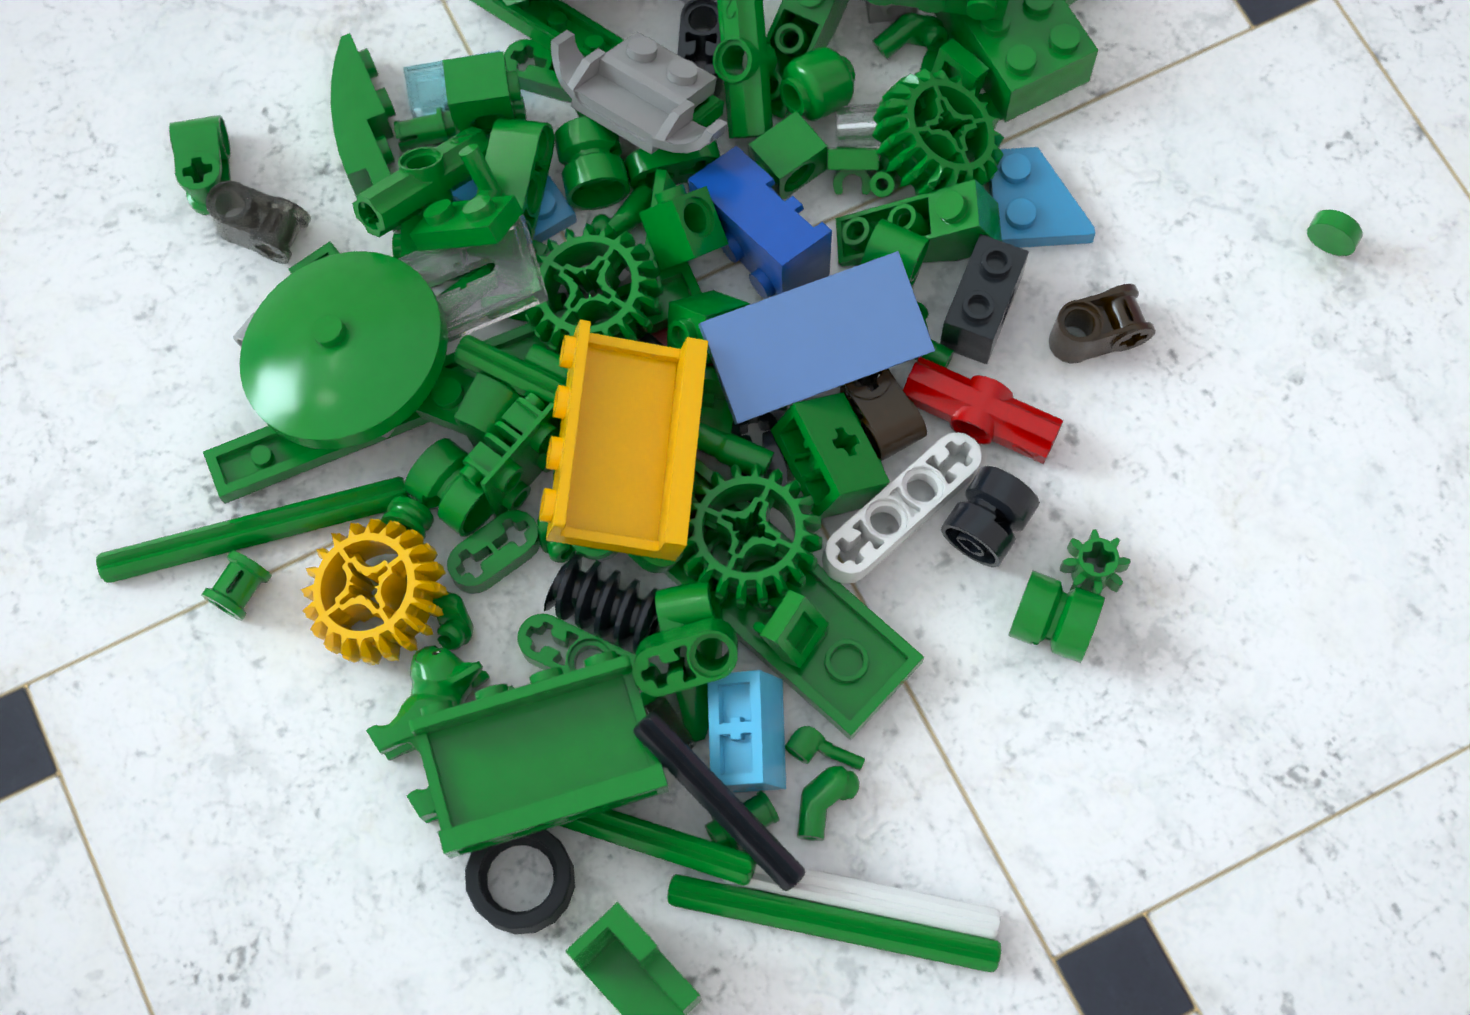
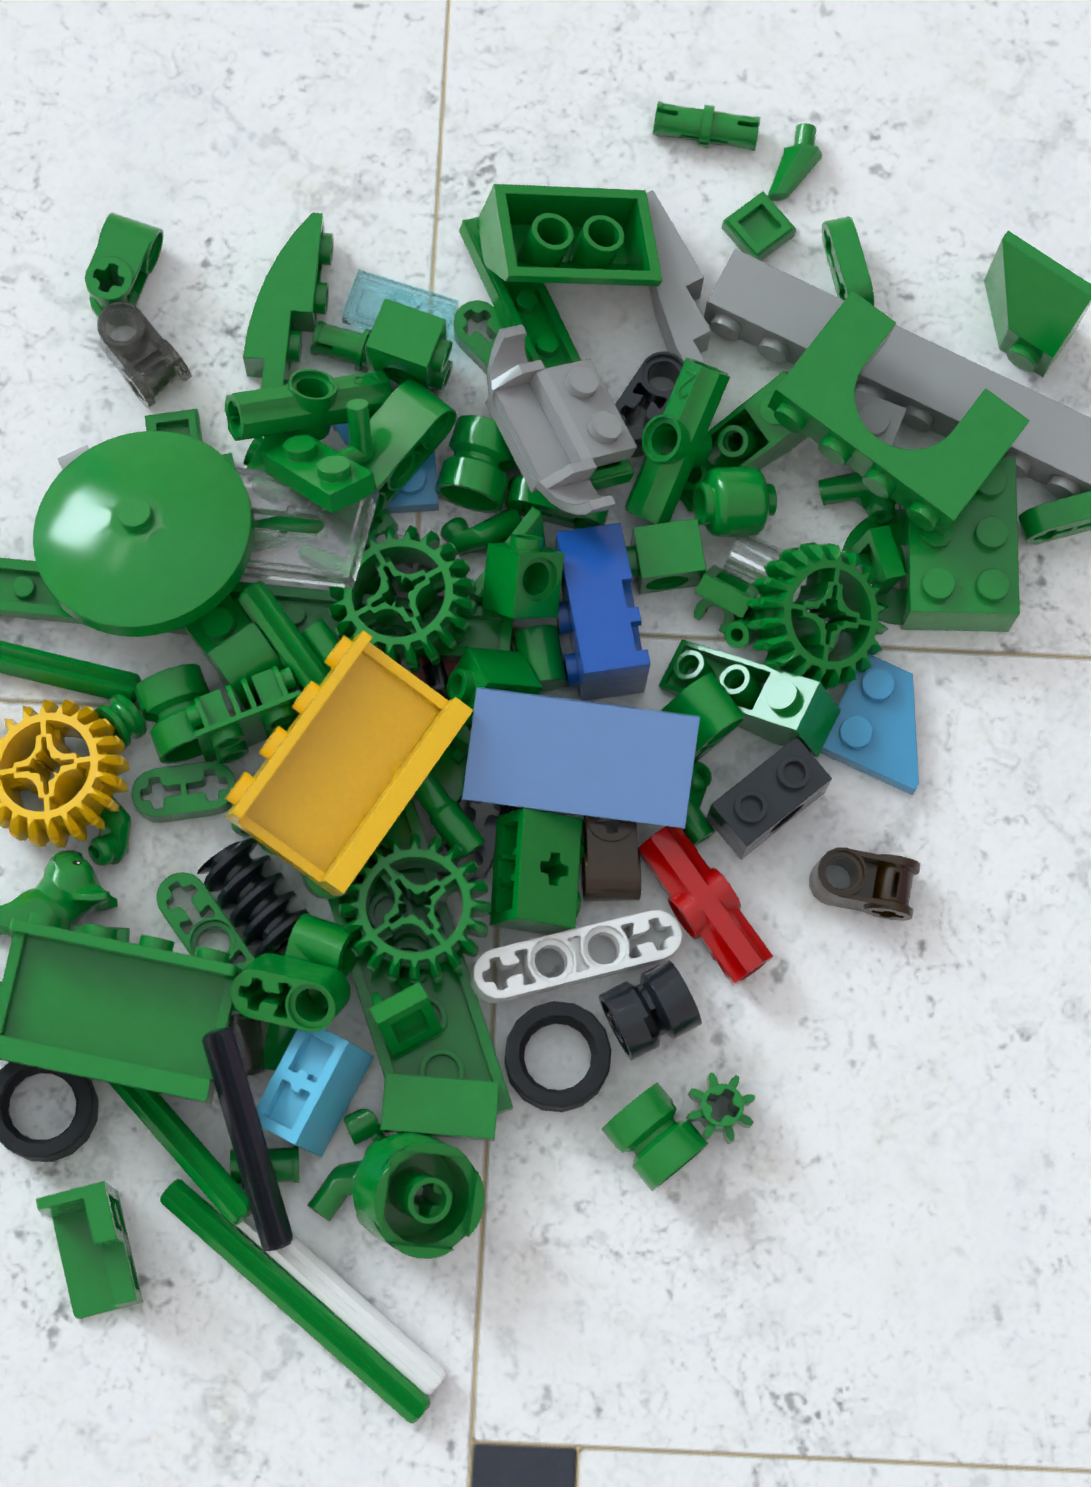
camera: 20 degrees right, 5 degrees up
none -> green brick [353,1132,485,1259]
none -> green tile [380,1073,499,1141]
none -> black tyre [504,1001,612,1112]
none -> green piece [513,624,567,692]

